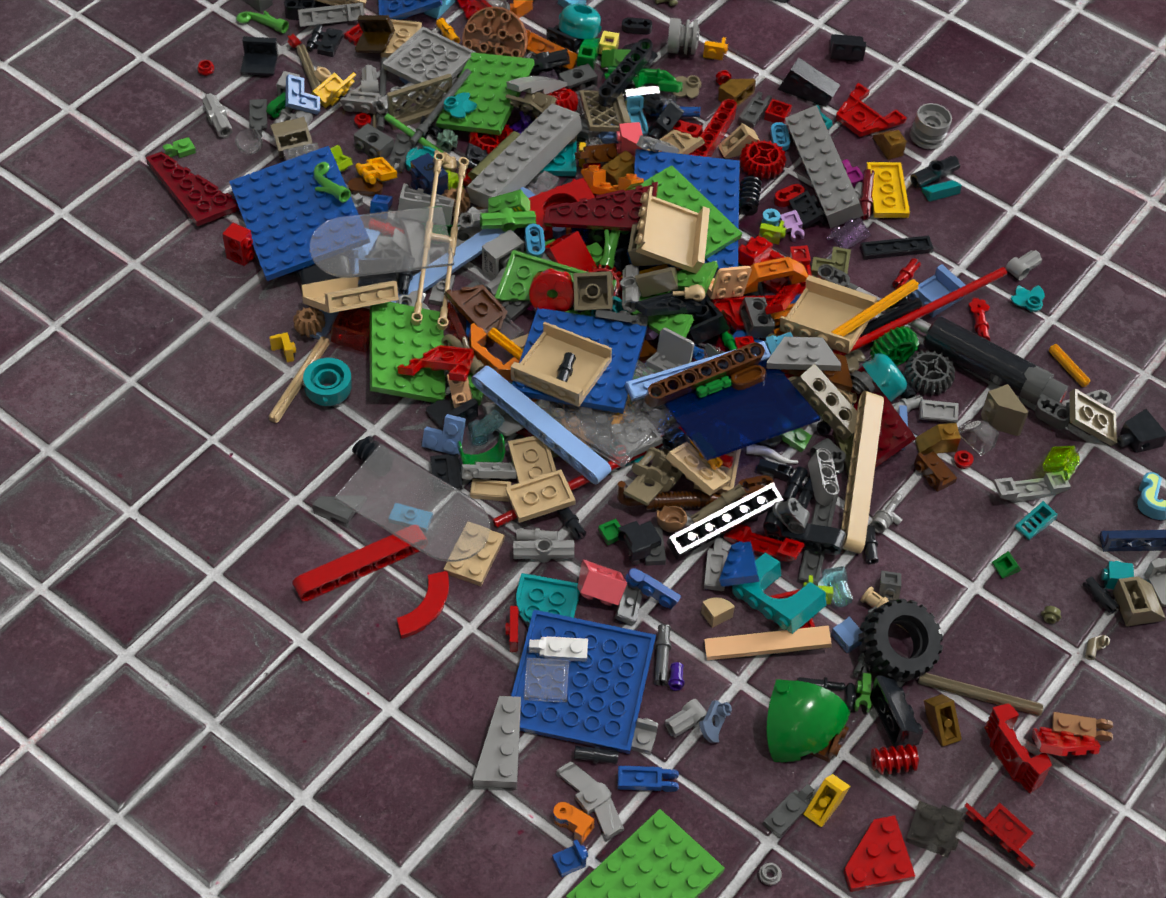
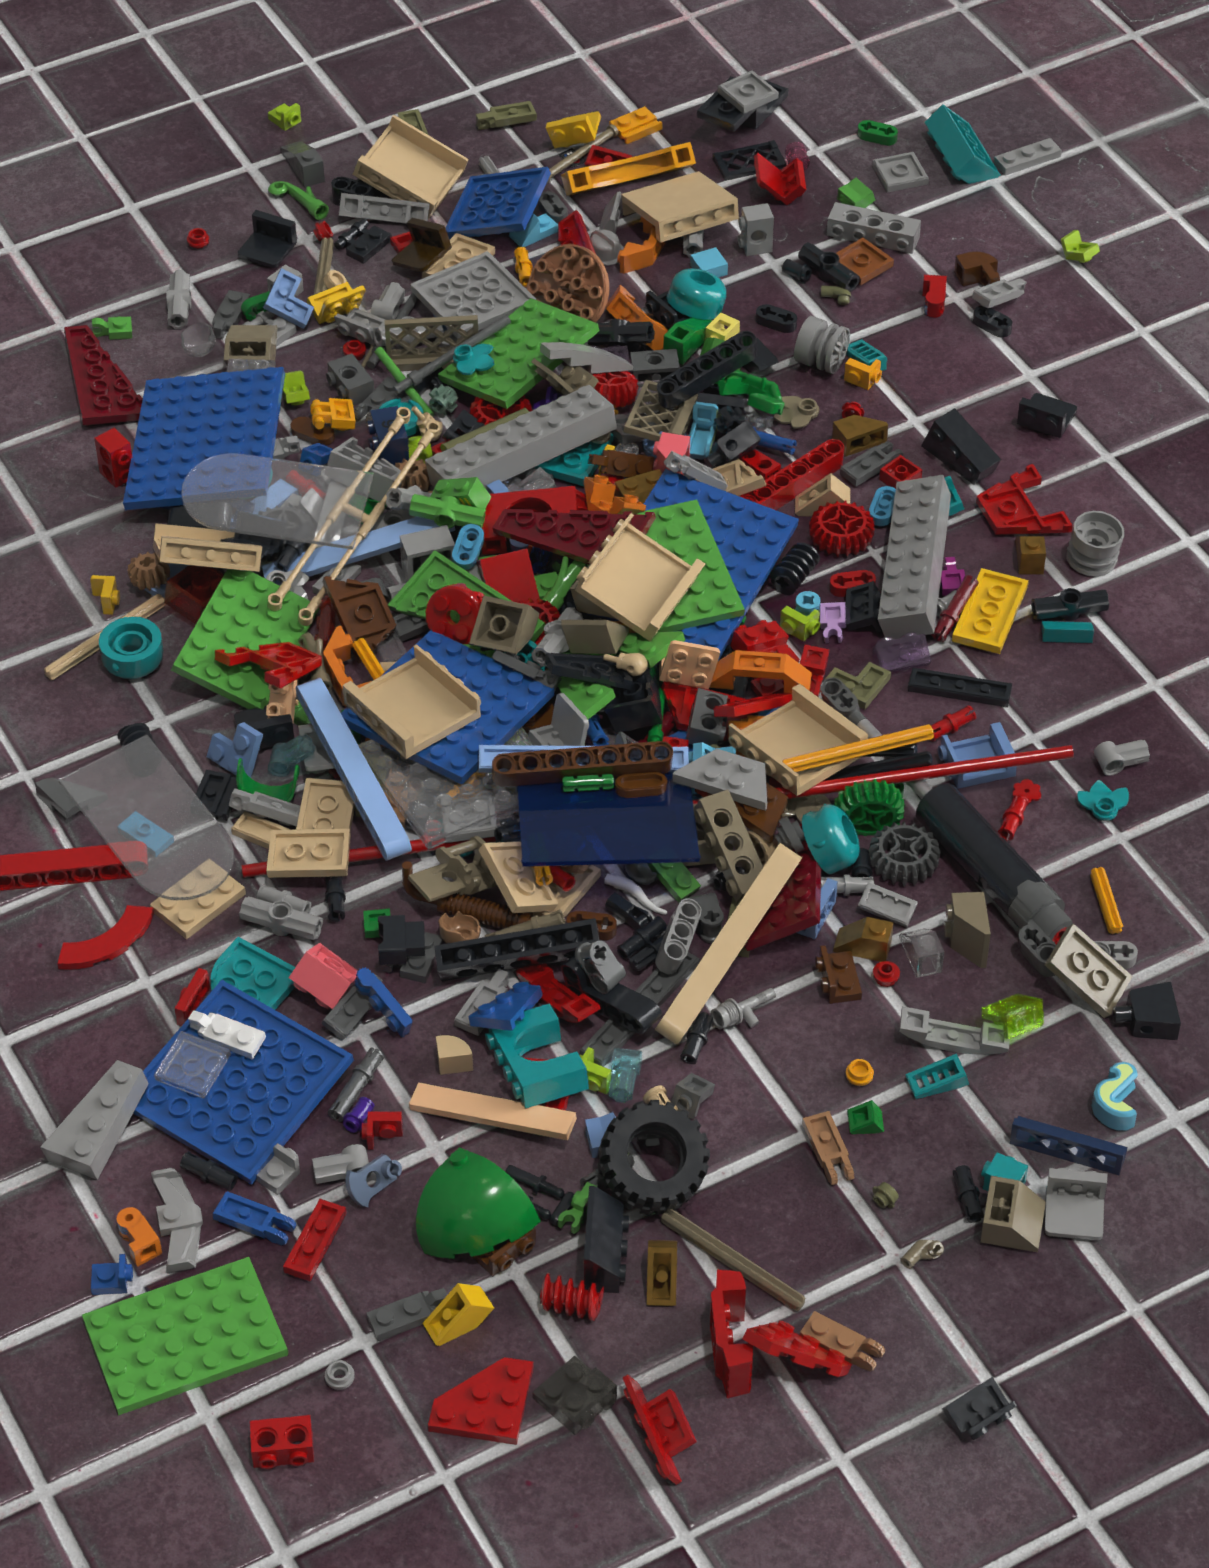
camera: 25 degrees right, 5 degrees down
bright green plant [313,162,351,202] -> none
black pin [556,352,576,382] -> none
none -> red plate [283,1199,347,1281]
none -> red bracket [362,1111,403,1150]
none -> medium nougat hinge [802,1111,855,1185]
none -> teal slope [846,339,887,371]
none -> light orange plate [846,1059,874,1086]

